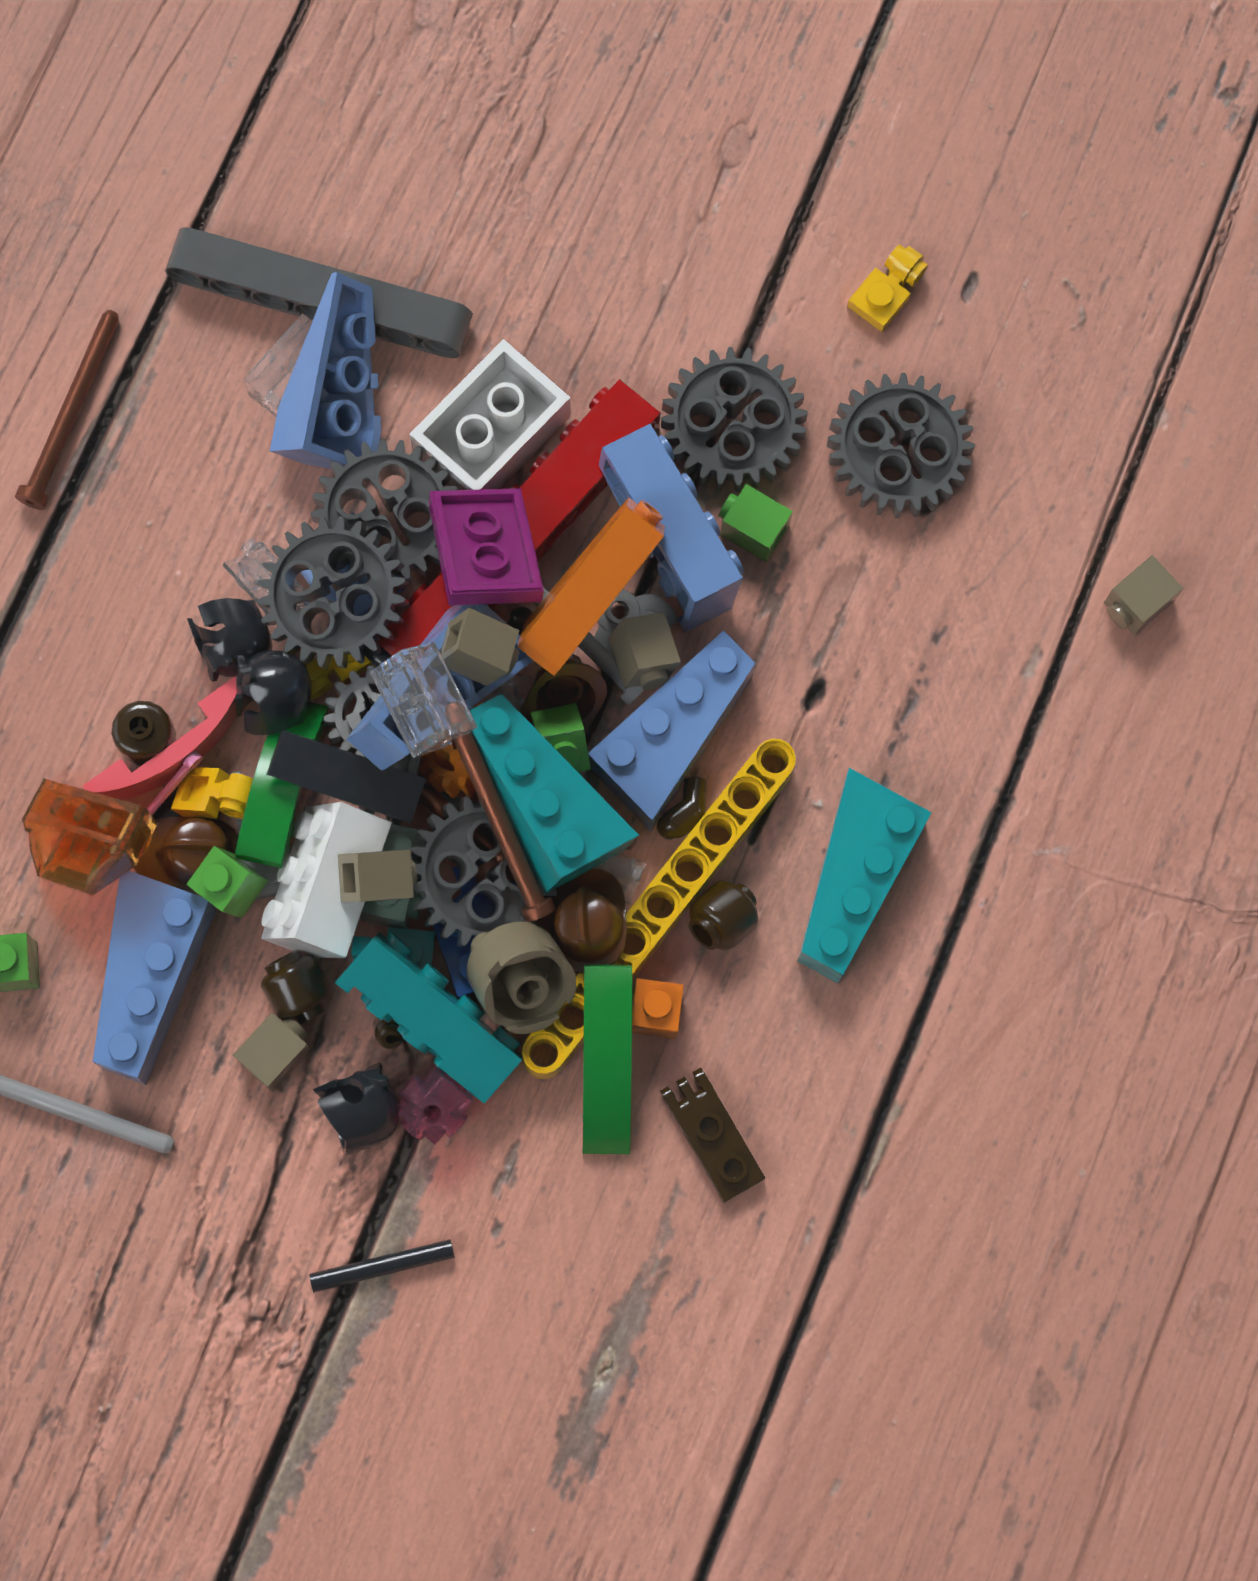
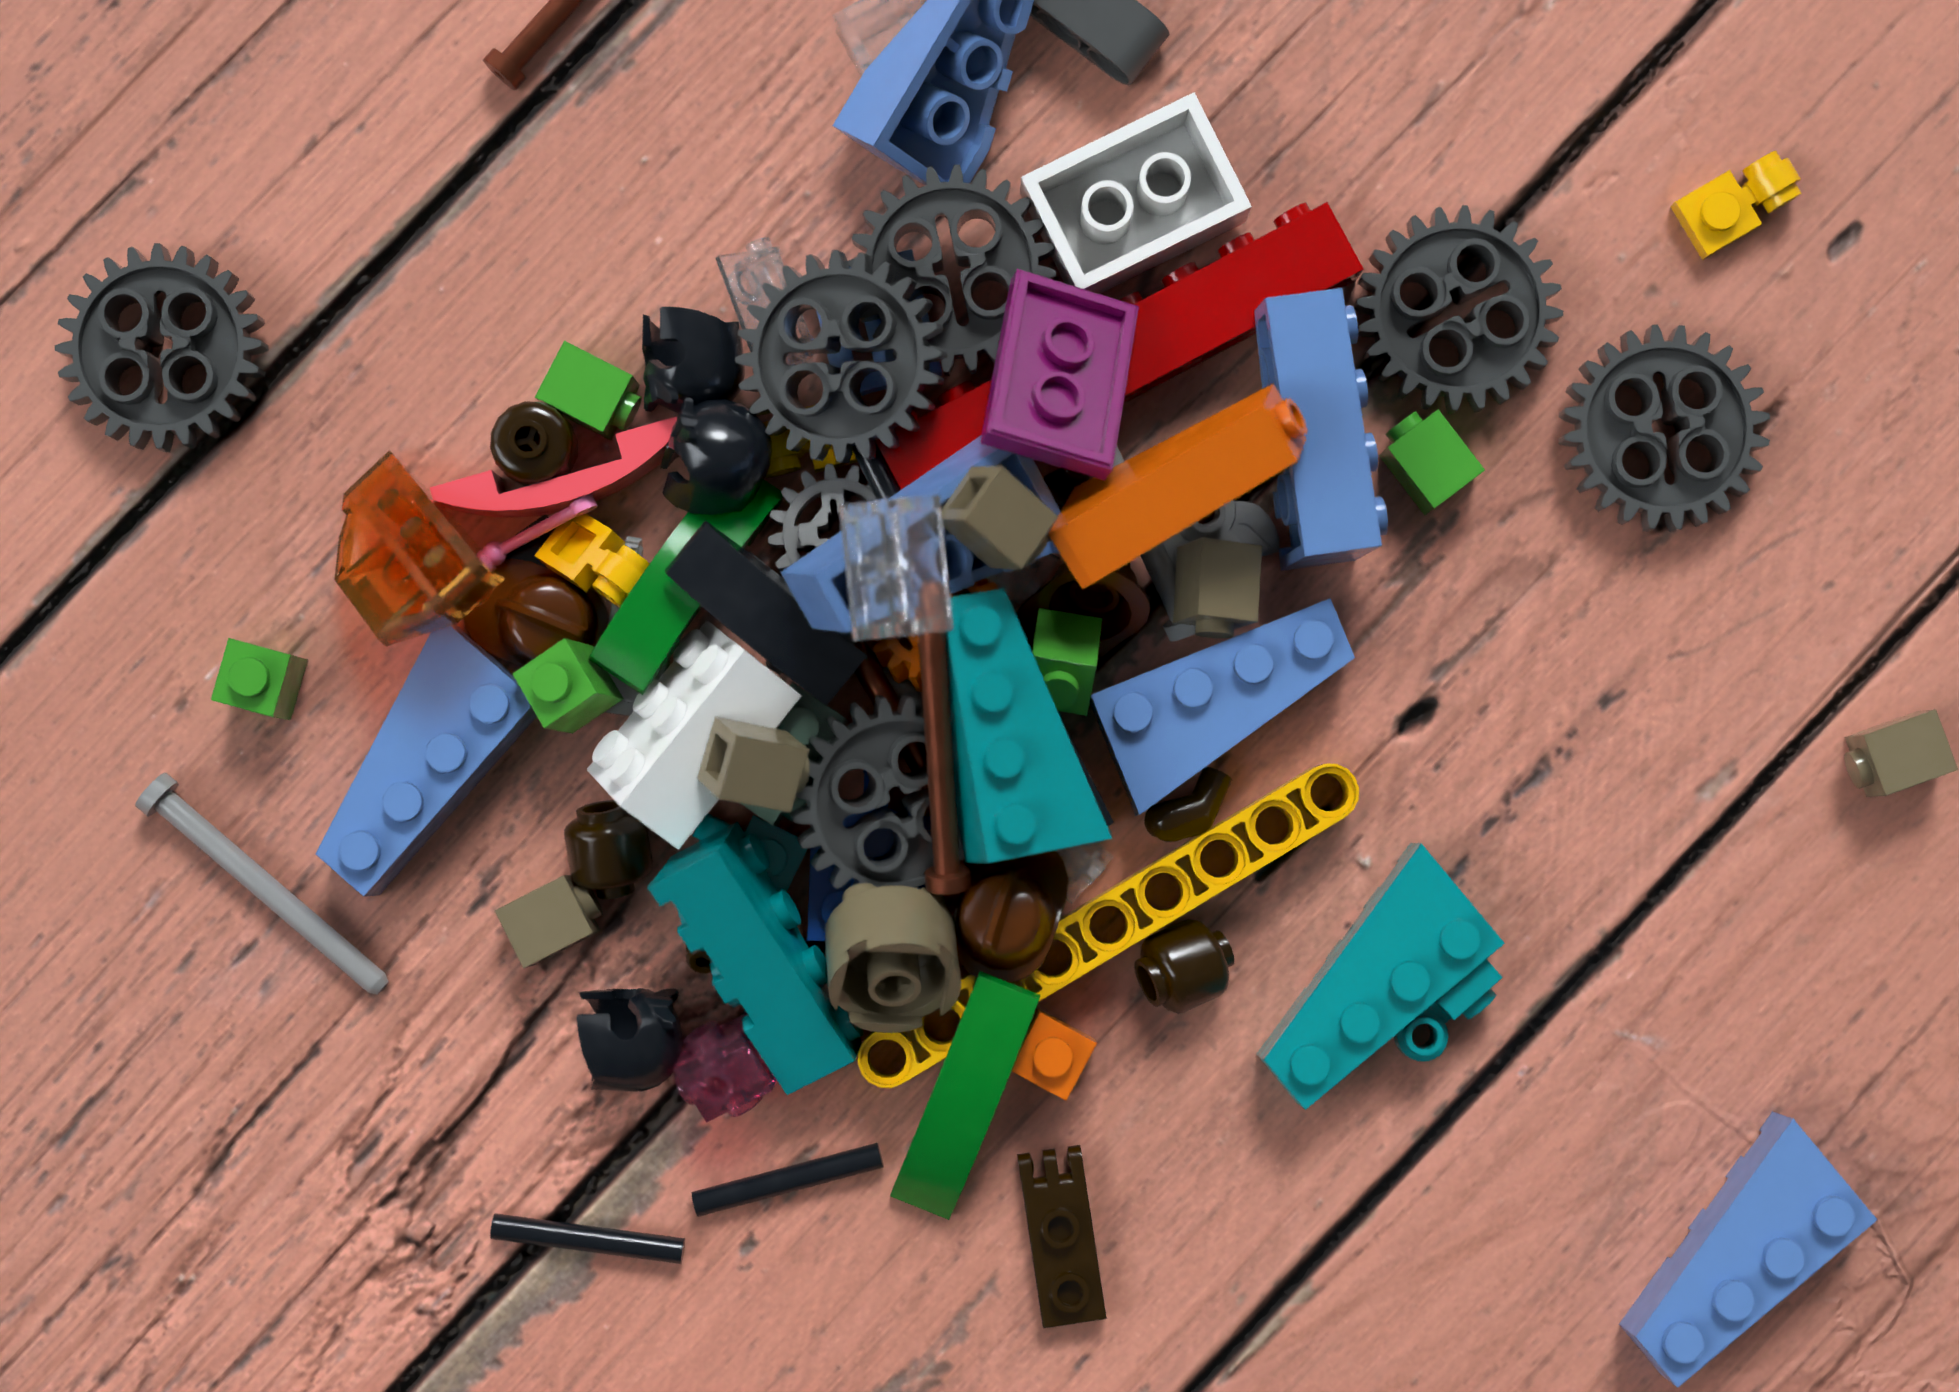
camera: 25 degrees right, 10 degrees up
none -> bright green brick [535,341,642,441]
none -> black bar [692,1143,884,1217]
none -> teal plate [1394,959,1503,1062]
none -> medium blue wedge [1619,1111,1877,1388]

